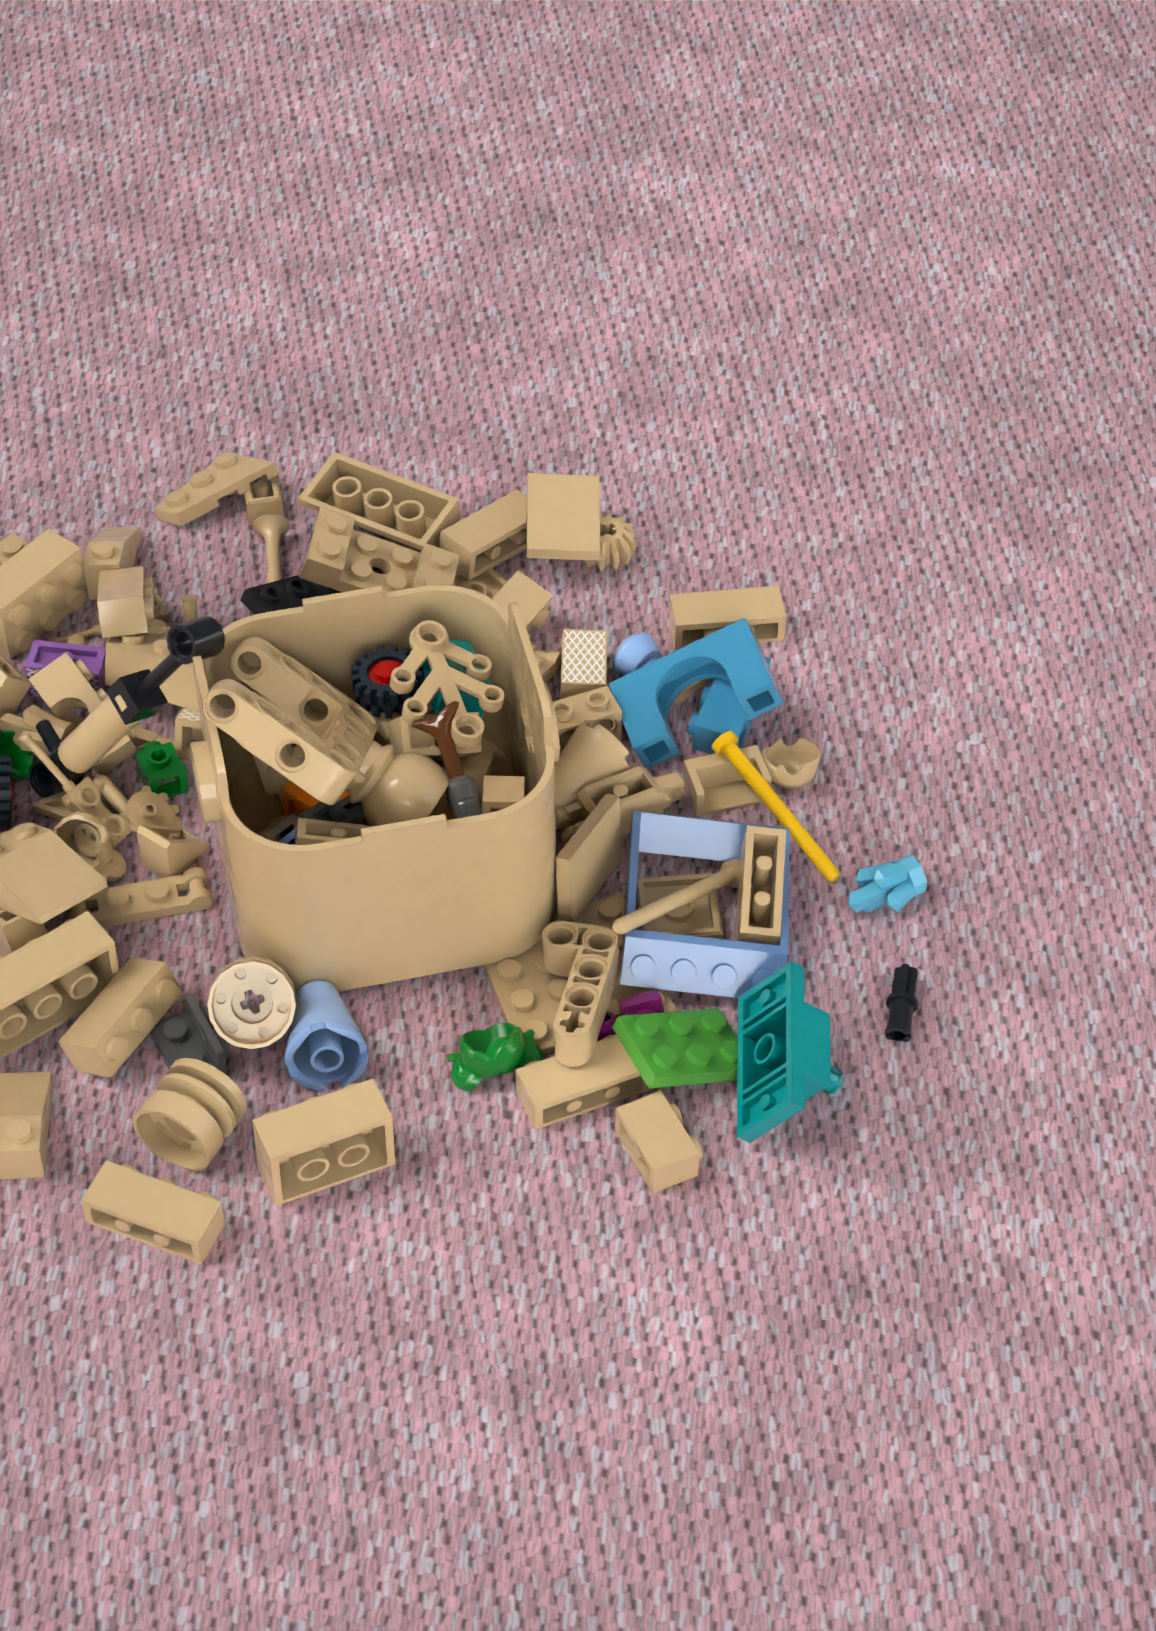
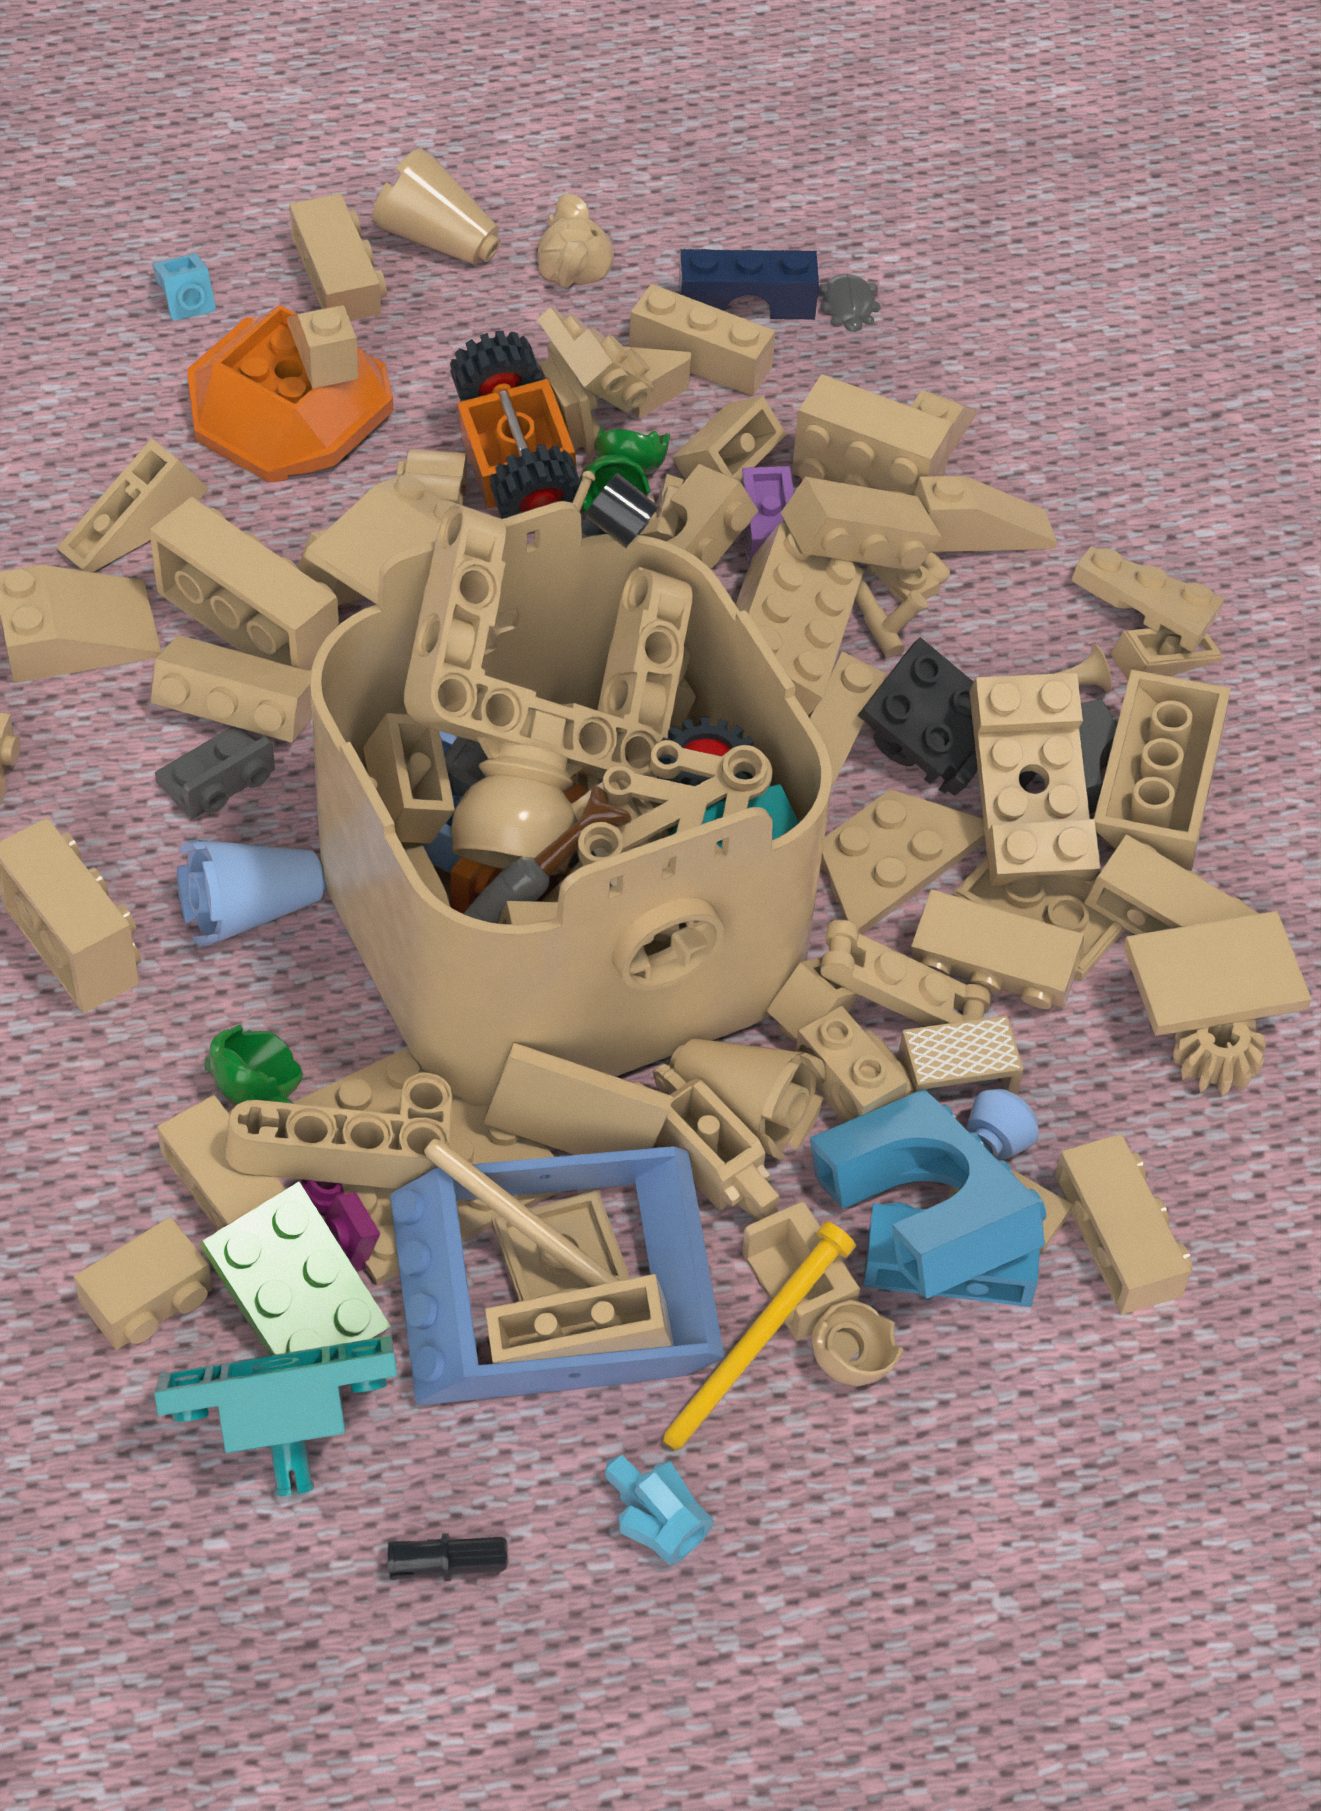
camera: 75 degrees right, 5 degrees up
tan wheel [133,1057,247,1172] -> none
tan wheel [207,955,296,1049] -> none

